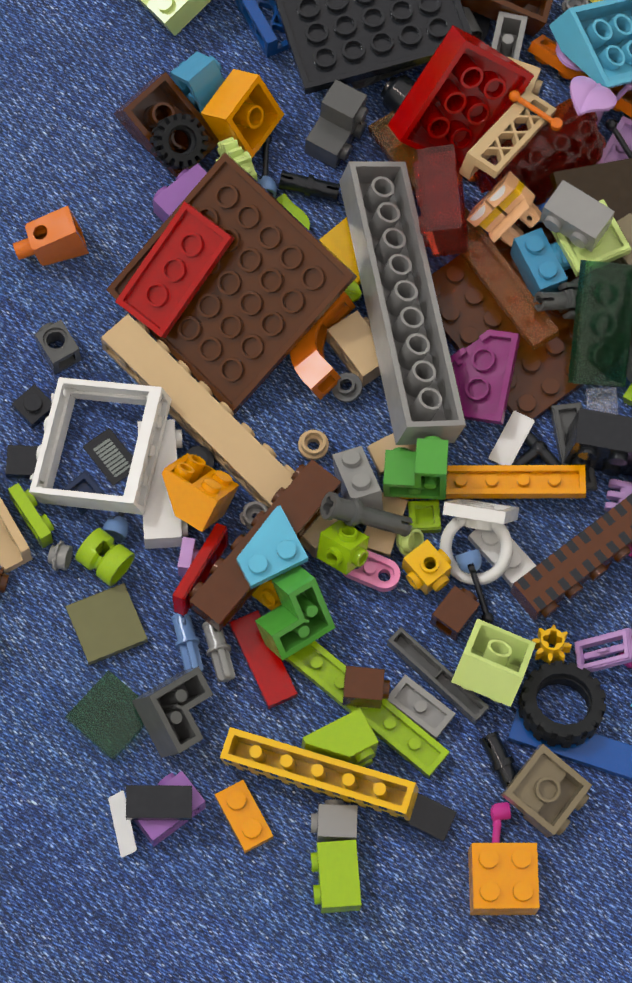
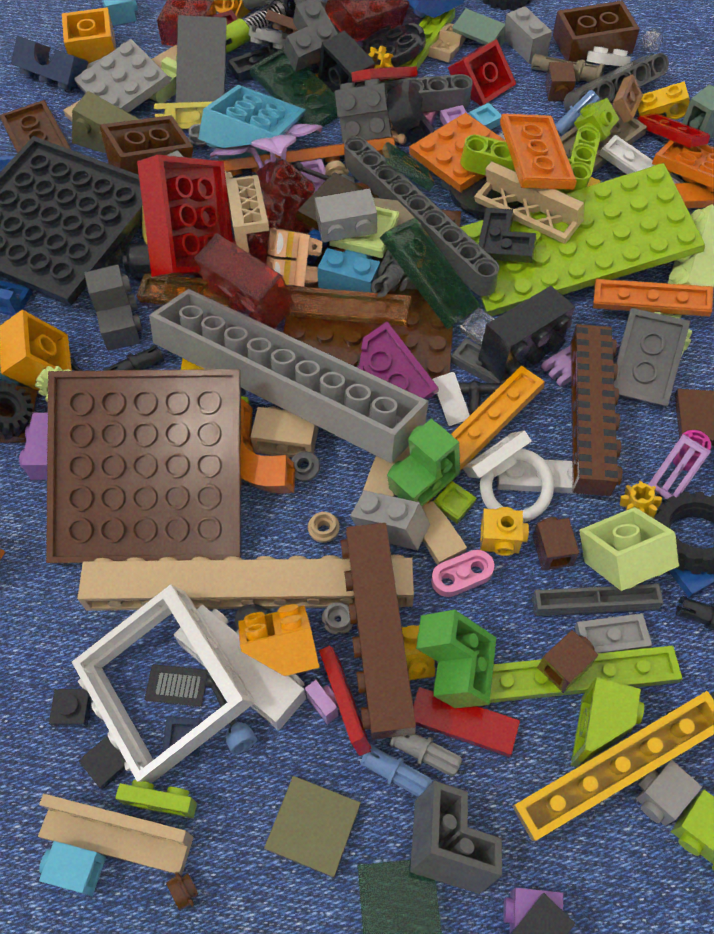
camera: 40 degrees left, 10 degrees down
dark grey brick [34,320,81,375] -> none
light grey plate [48,541,73,571] -> none
lime wheel [75,528,135,586] -> none
red plate [115,201,235,338] -> none
light orange plate [215,780,274,853] -> none
medium azure wing [236,505,308,589] -> none
lime brick [316,520,369,575] -> none
dark grey pin [320,492,413,537] -> none
yellowish green plate [396,525,424,556] -> none
hinge [455,549,494,624] -> none
orange hinge [509,90,563,131] -> none

